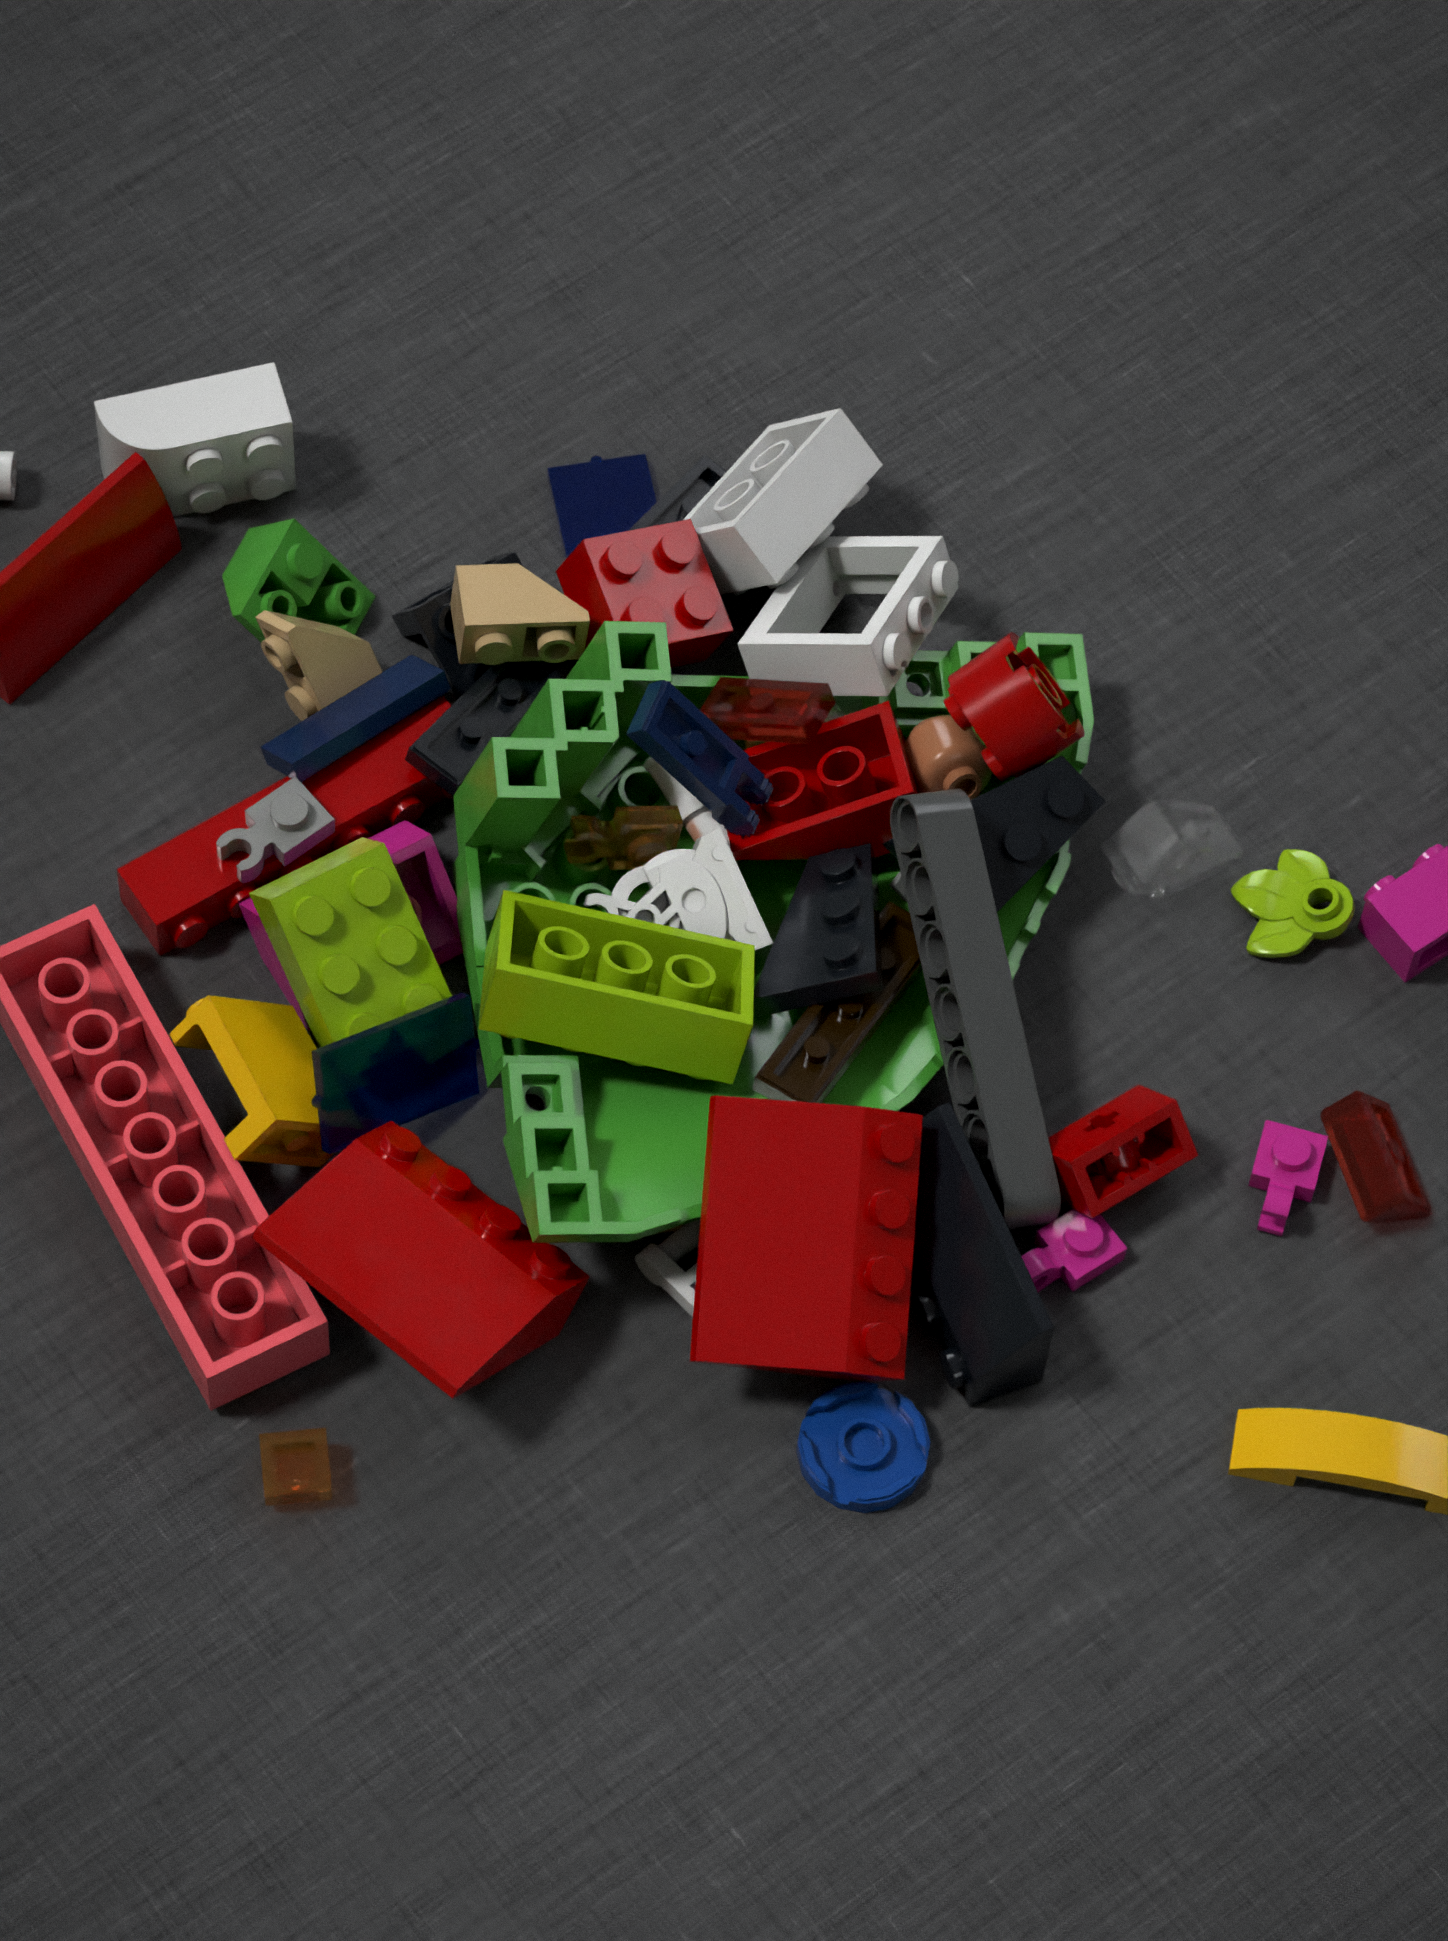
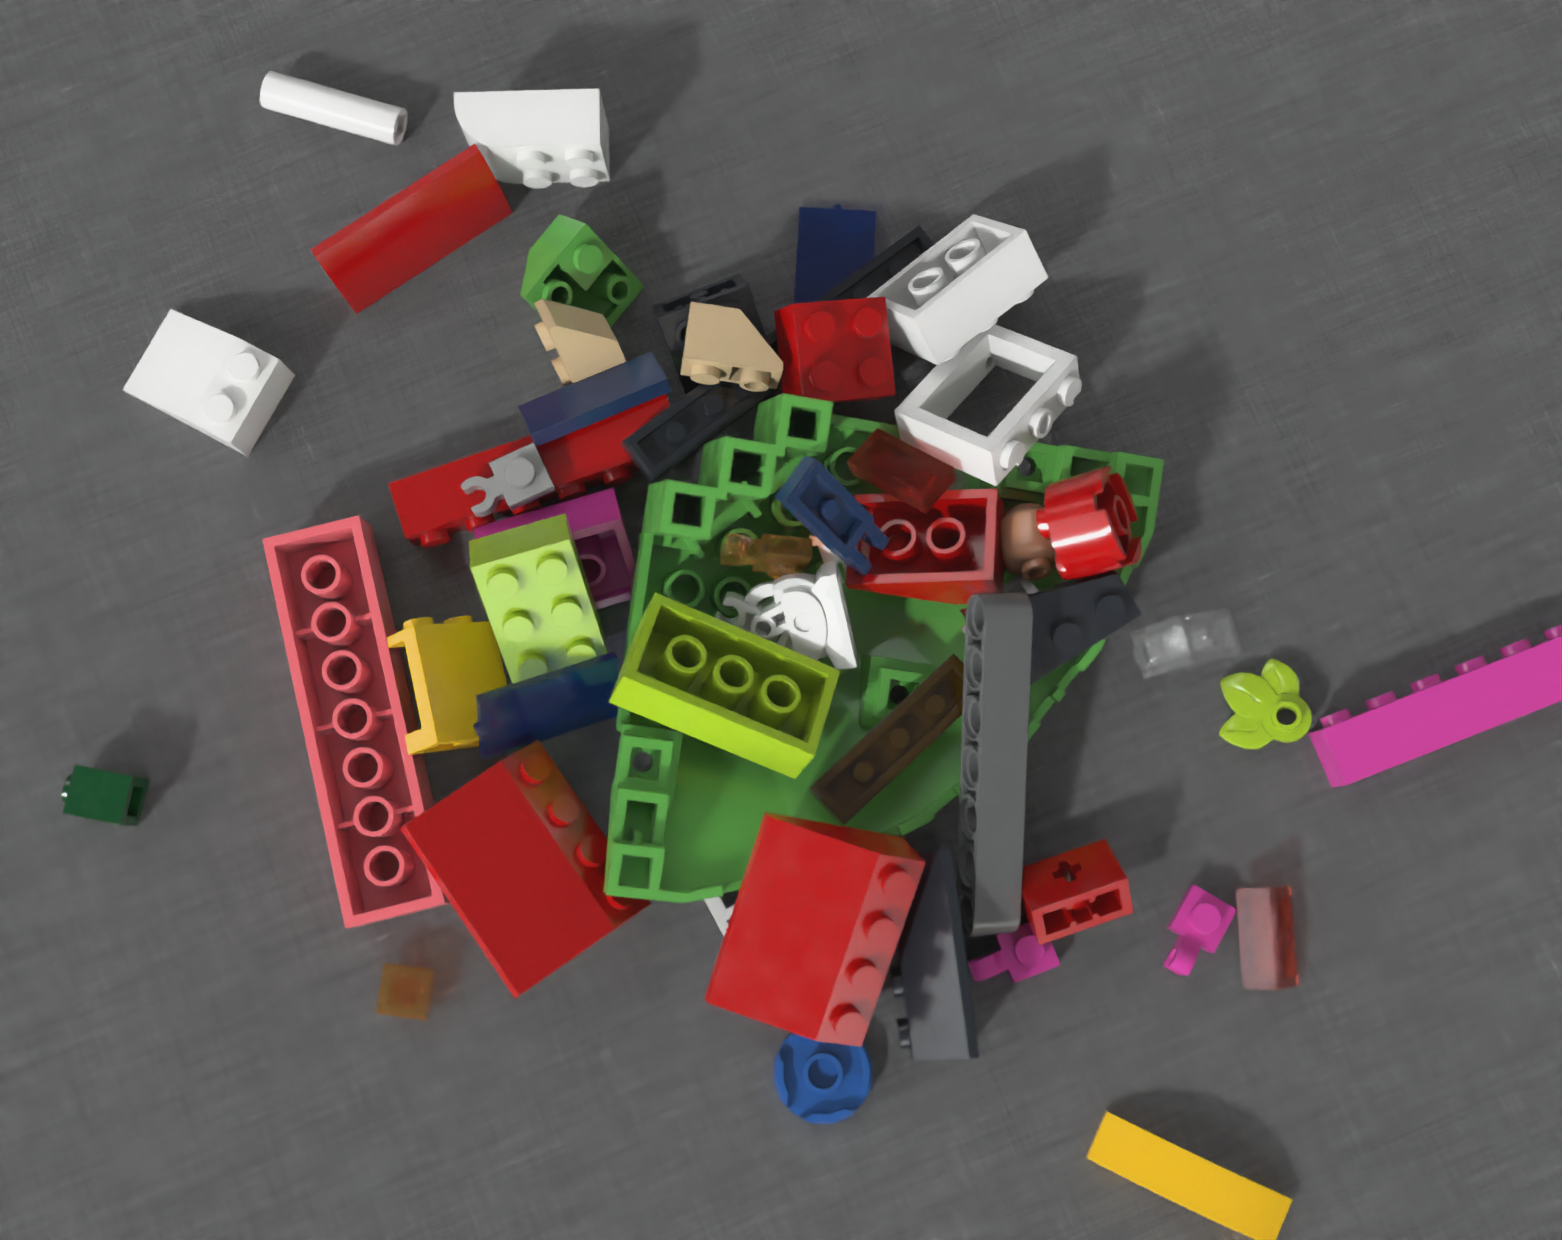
camera: 20 degrees right, 20 degrees up
black wing [753,843,883,1017] -> none

